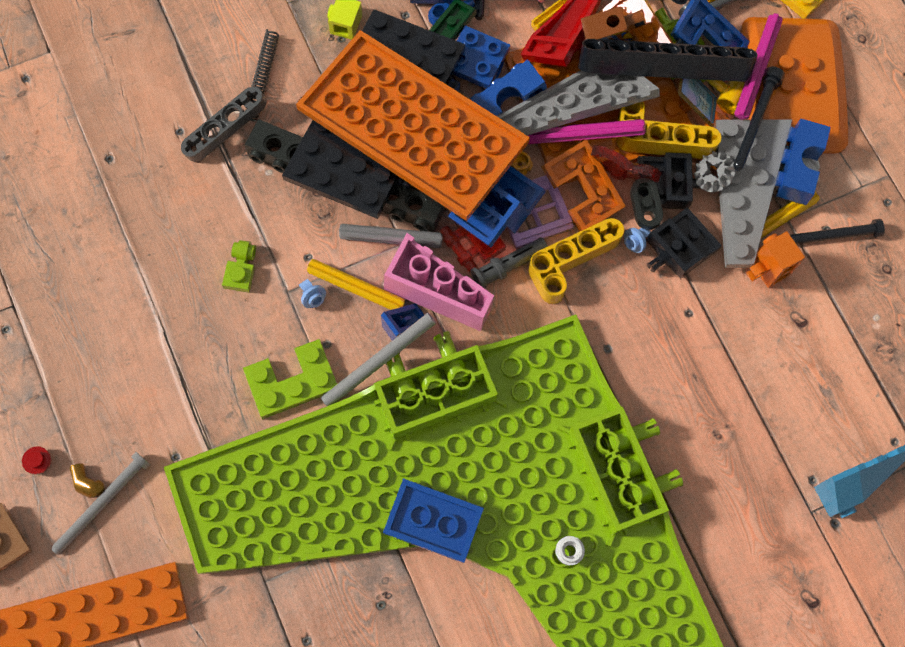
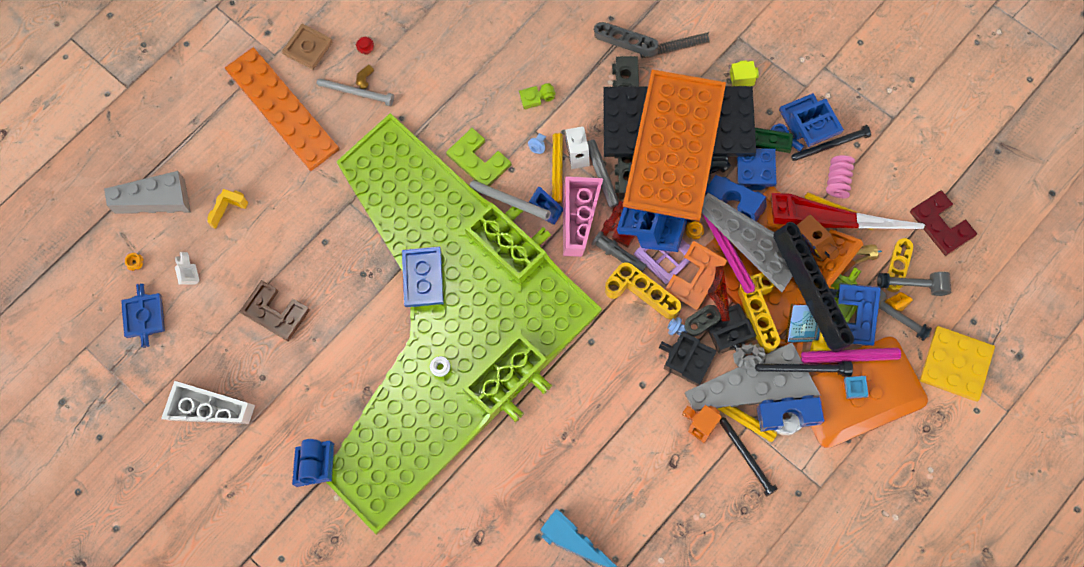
camera: 75 degrees right, 0 degrees up
none -> white torso [565,127,590,170]
none -> dark azure plate [844,376,868,399]

